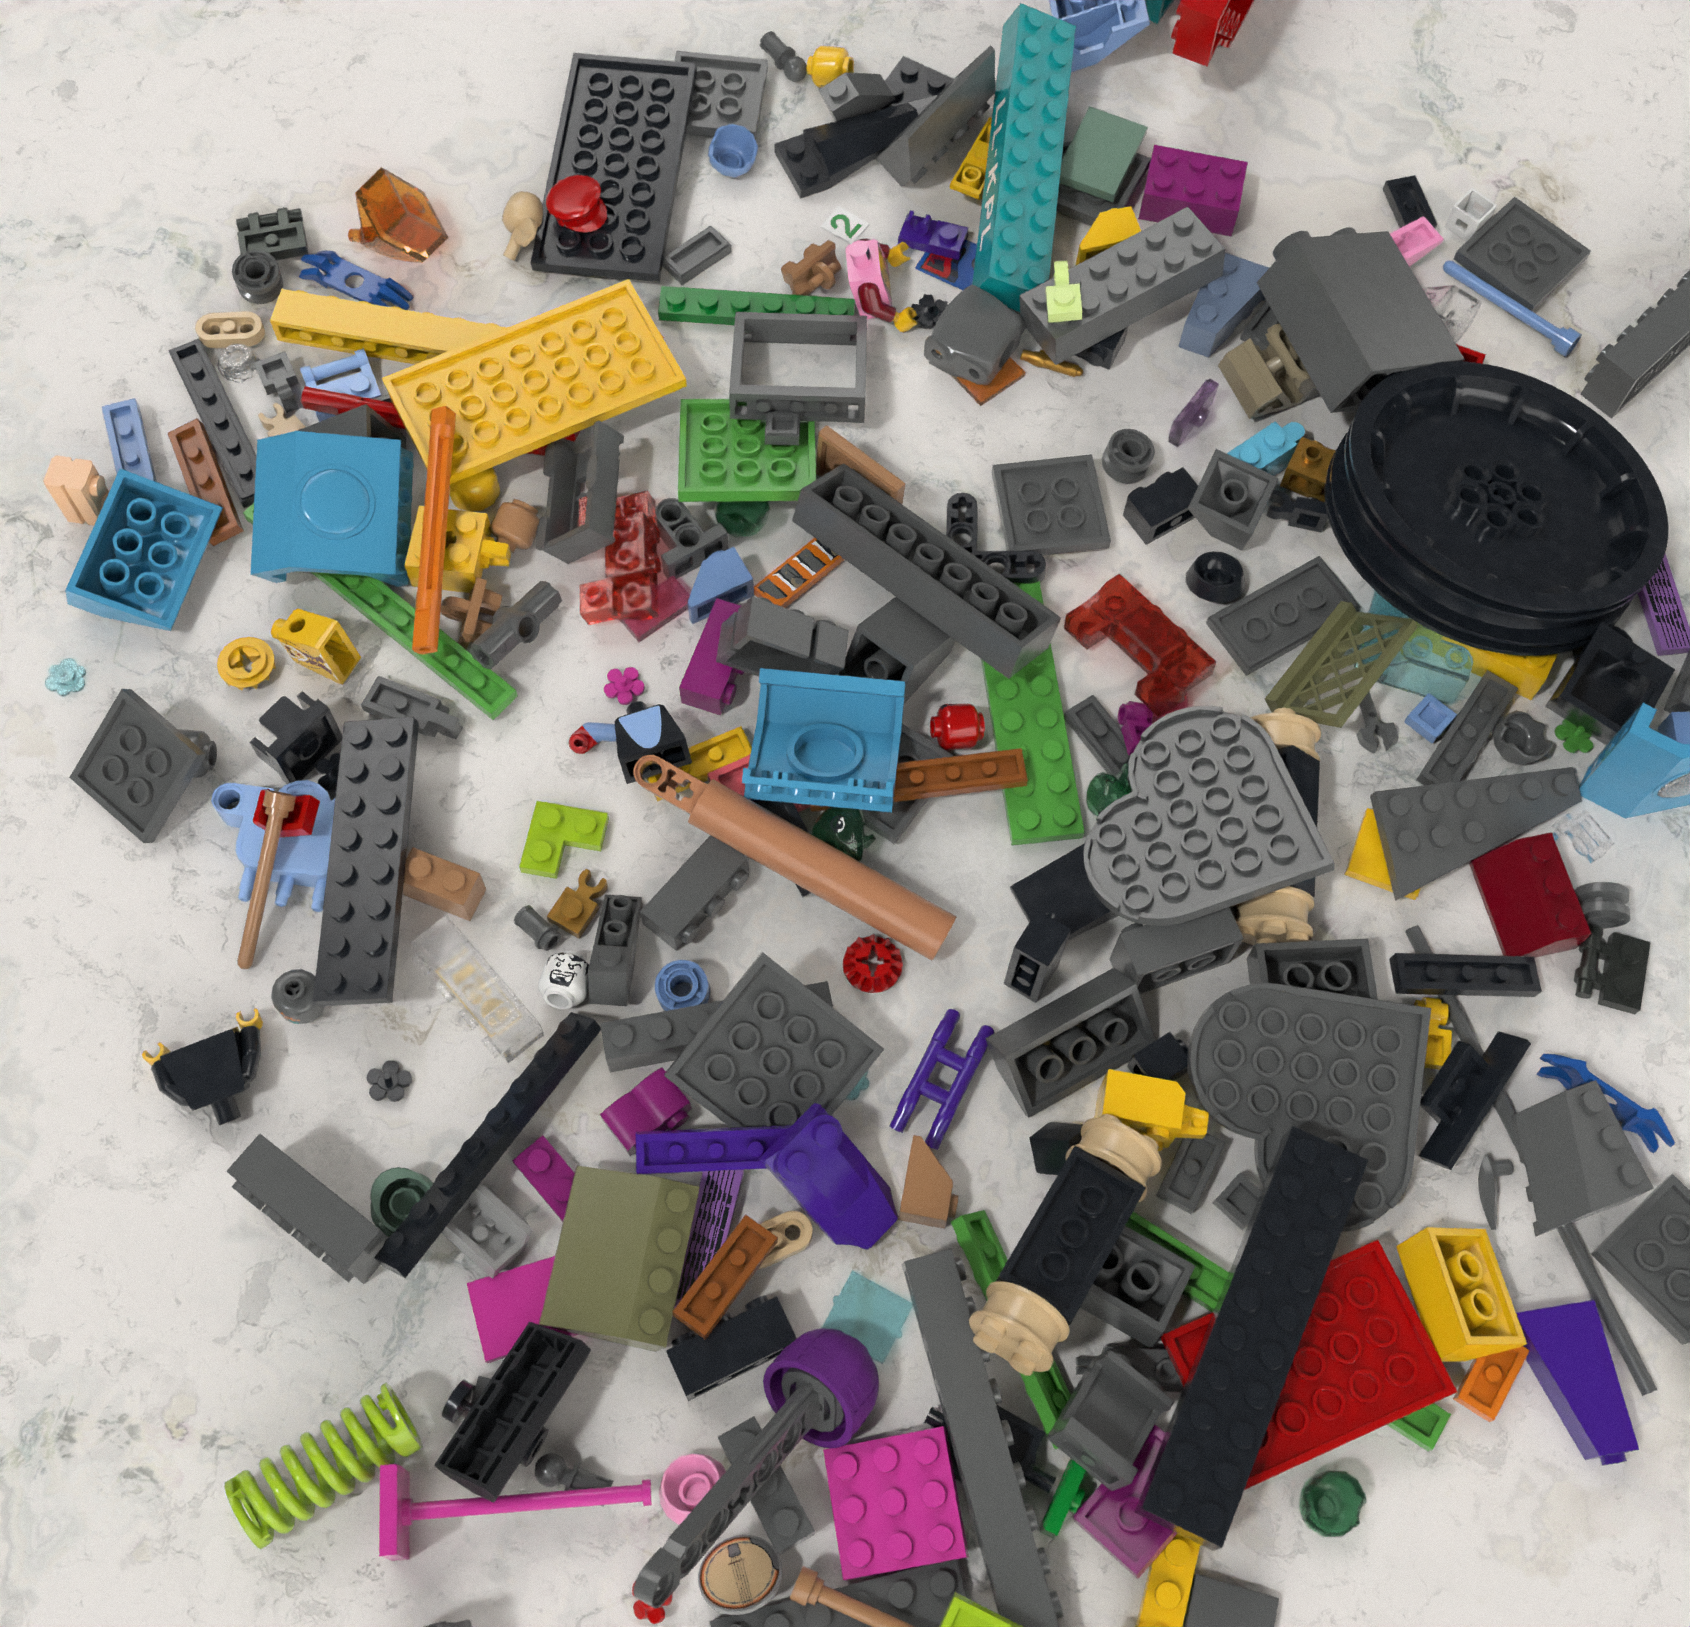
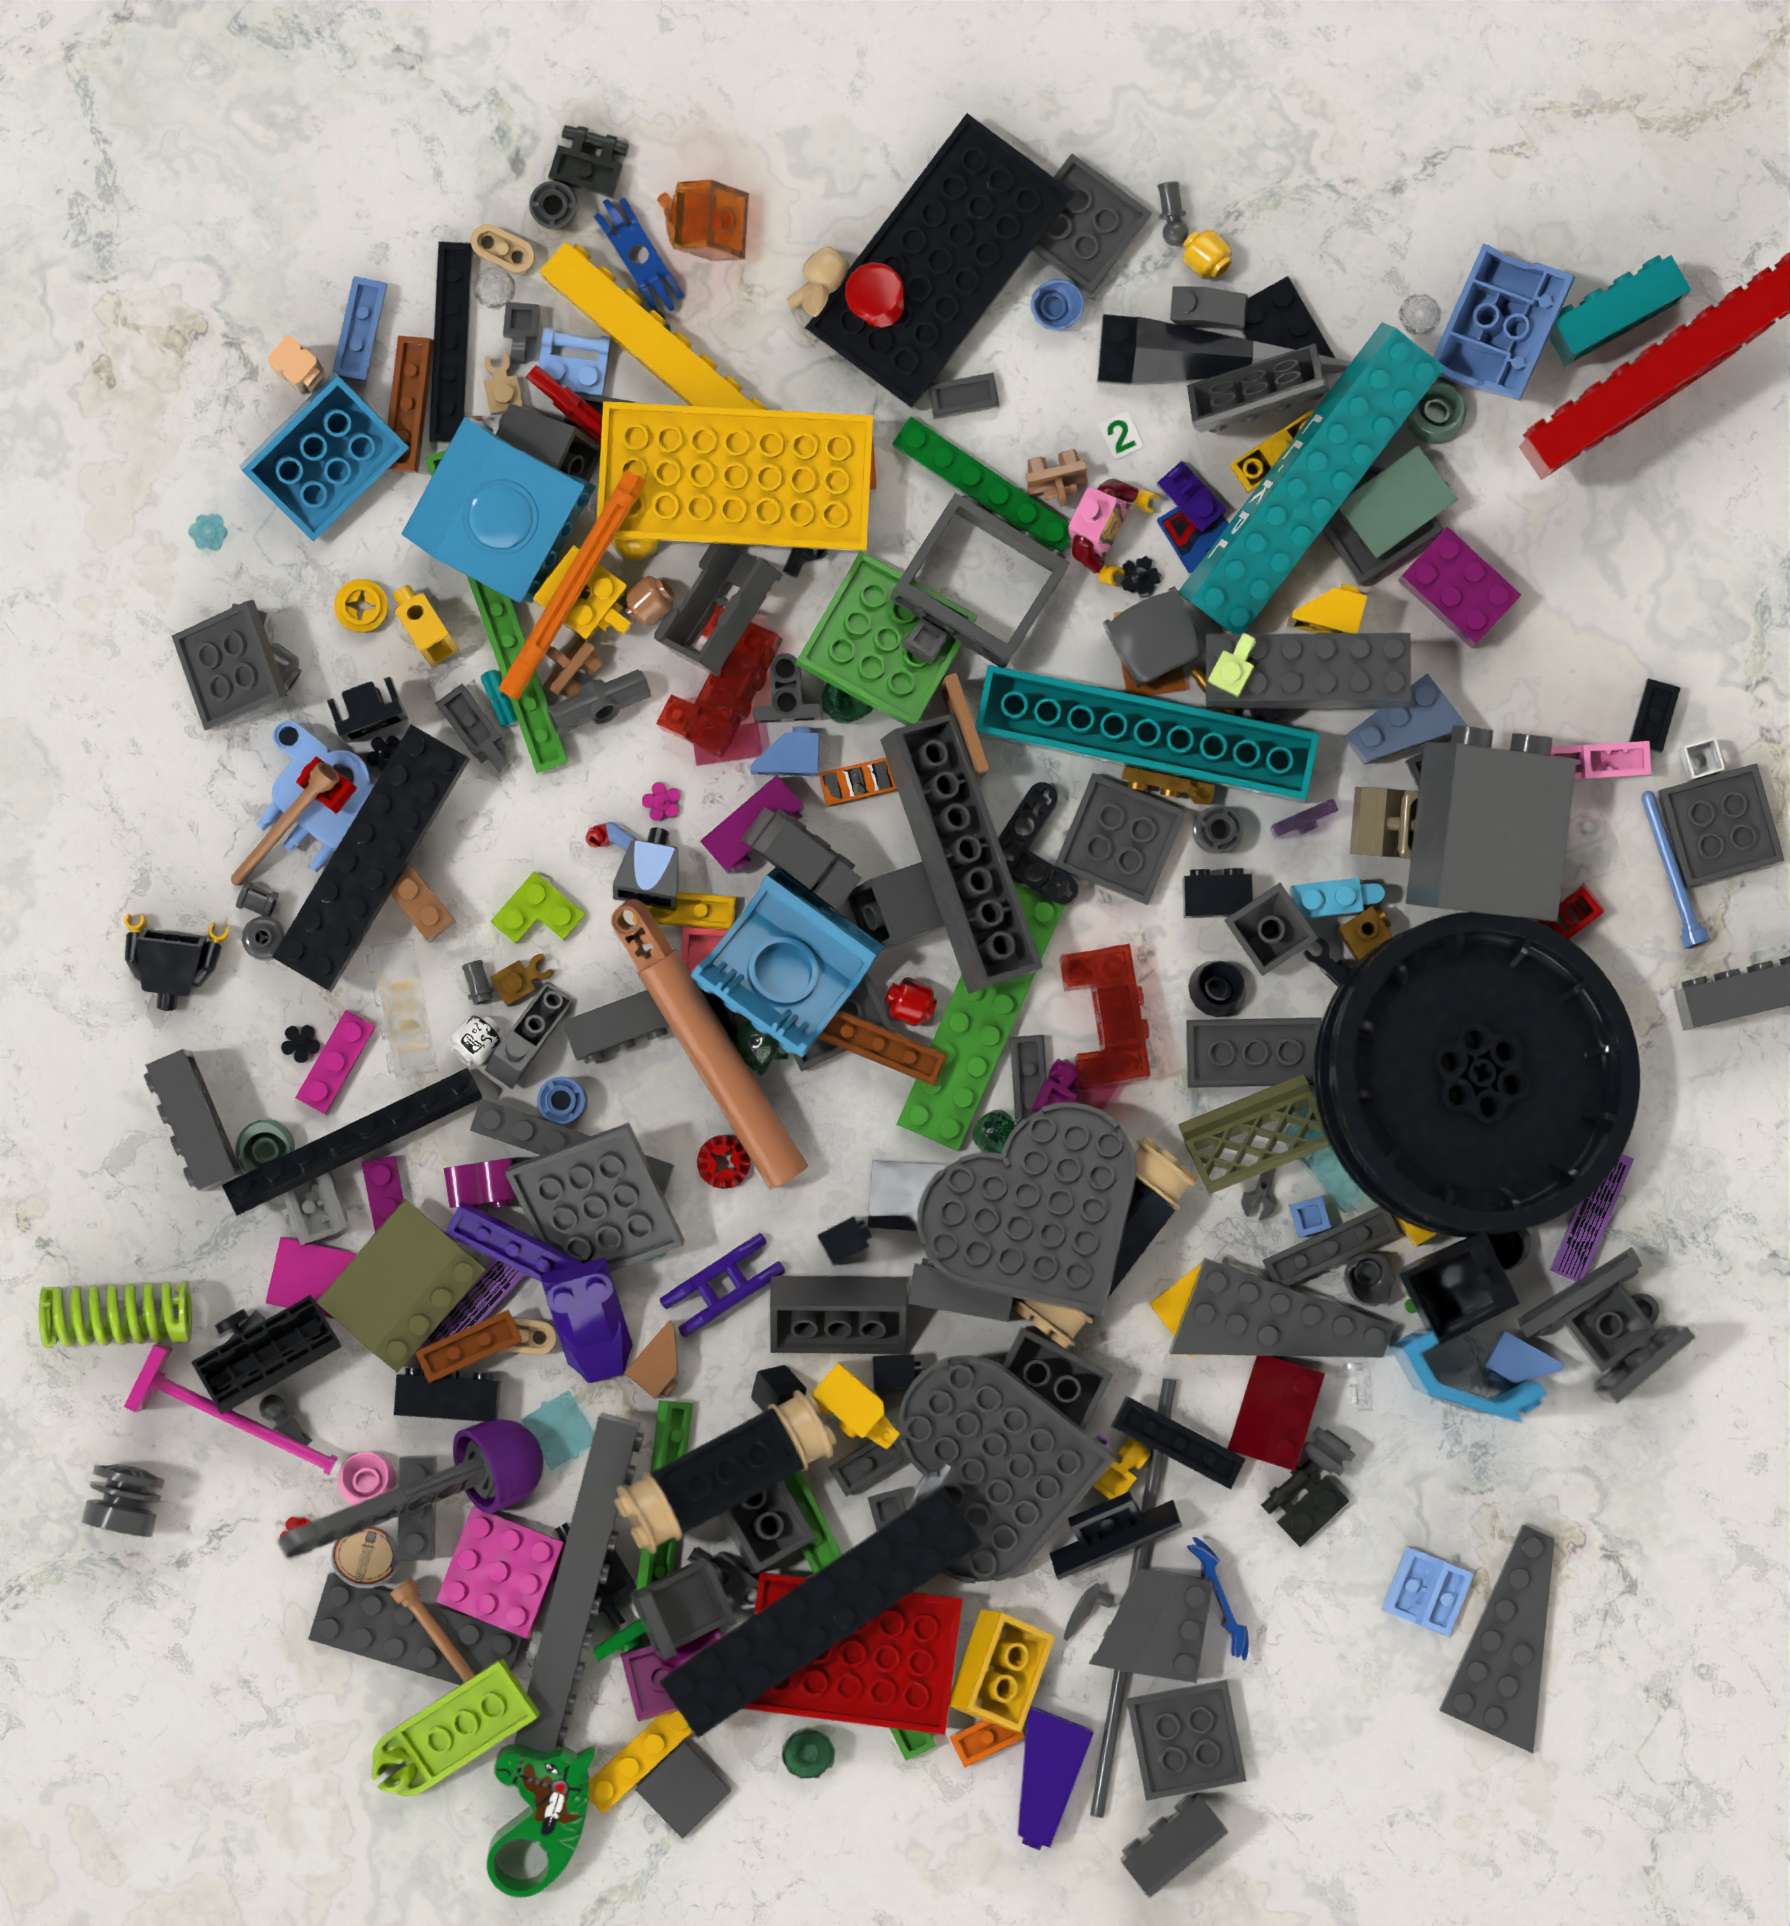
camera: 30 degrees right, 20 degrees up
none -> dark grey bush [236,880,279,917]
none -> dark pink plate [295,1010,376,1115]
none -> teal piece [481,670,517,727]
none -> black arm [782,548,828,578]
none -> teal brick [975,665,1320,803]
none -> pearl gold hinge [1121,766,1215,805]
none -> sand green piece [1406,383,1466,443]

